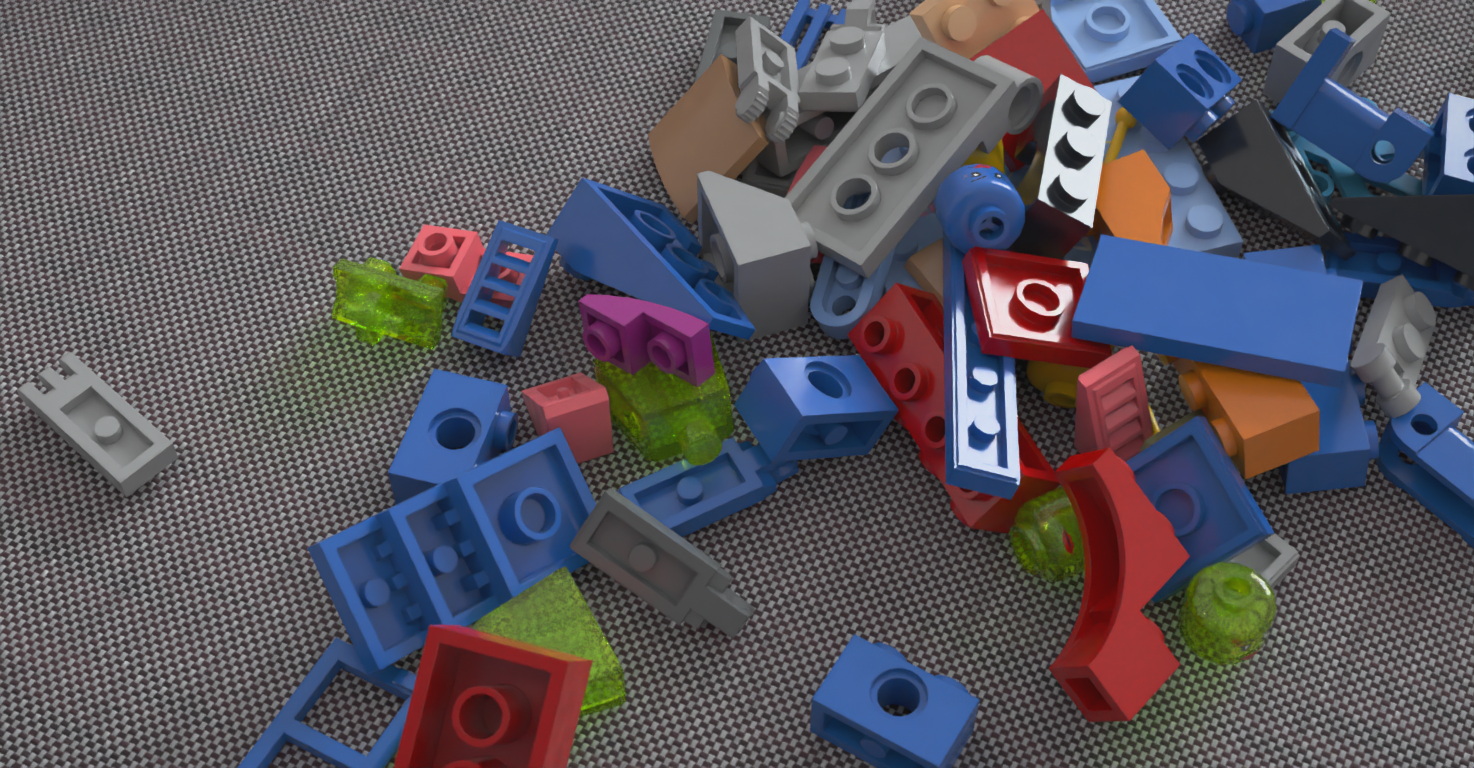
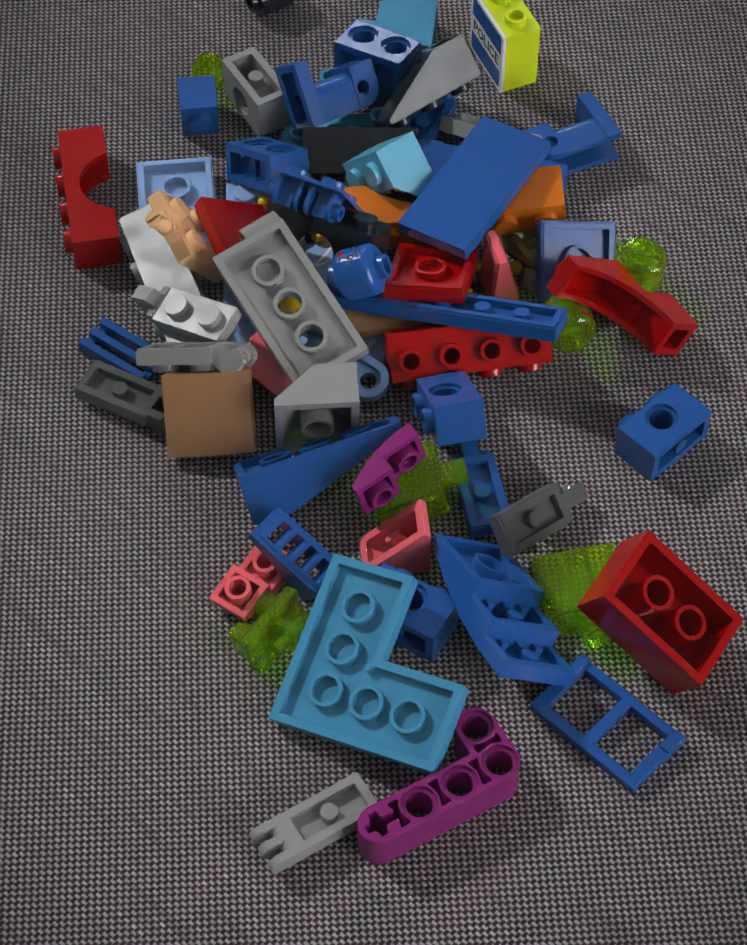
camera: 75 degrees left, 0 degrees up
none -> blue hinge [266,165,364,223]
none -> dark azure plate [268,553,469,775]
none -> medium azure slope [342,131,435,203]
none -> magenta beam [357,707,520,864]

